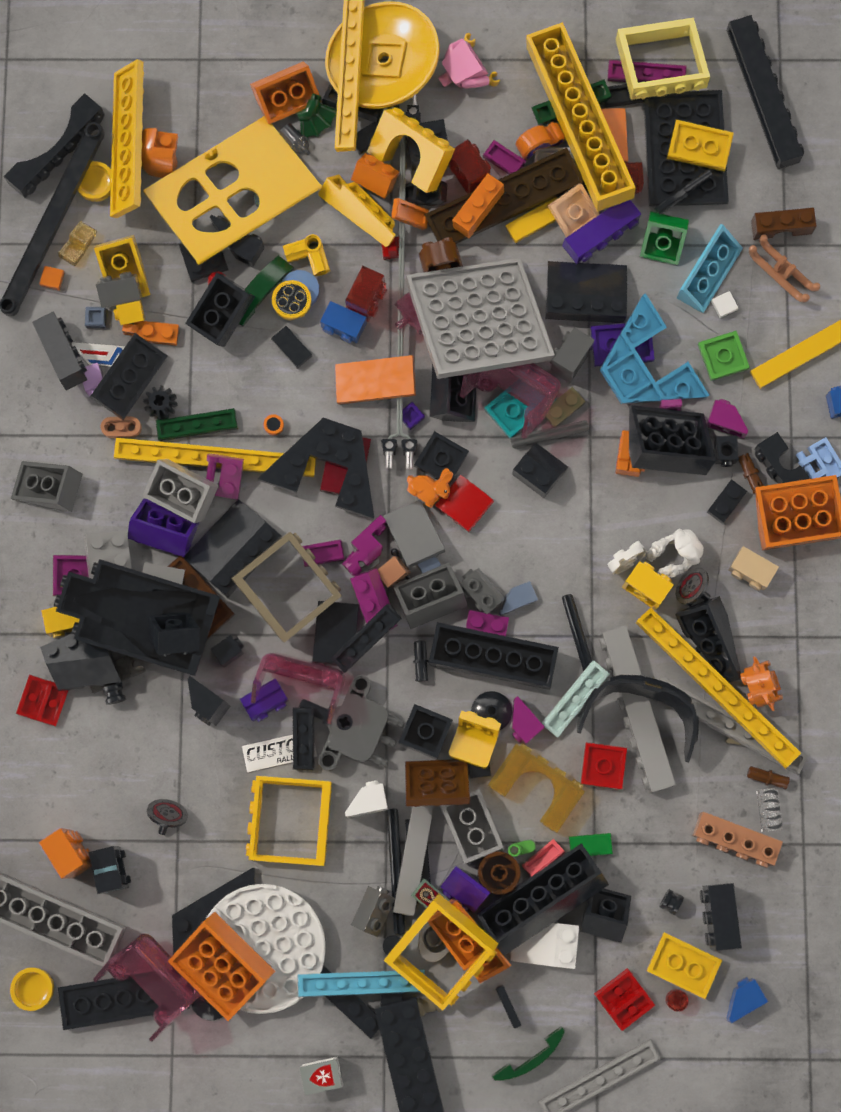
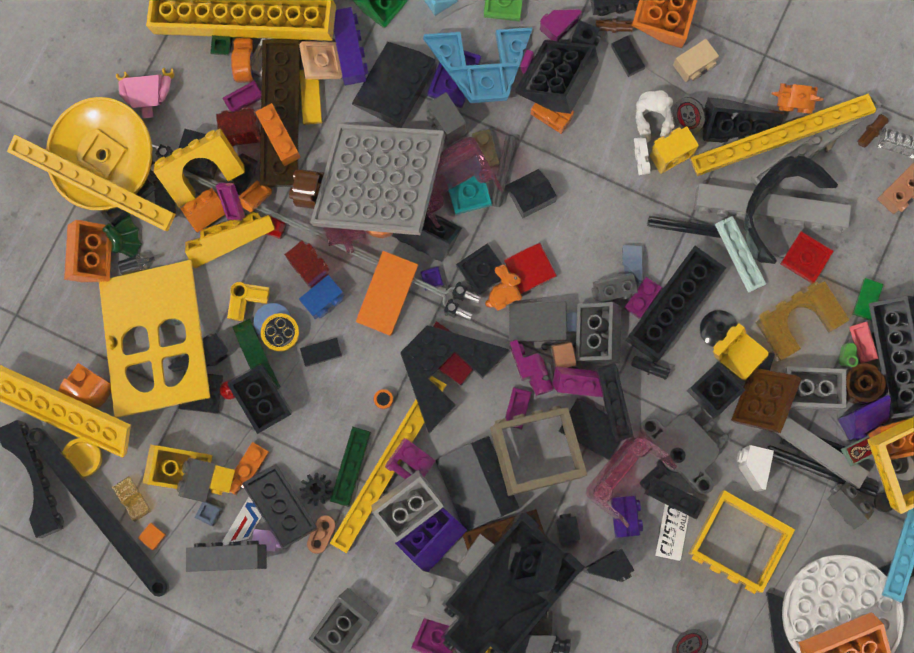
camera: 65 degrees left, 0 degrees up
magenta slope [512,696,545,745] -> none
none -> magenta tile [216,183,245,220]

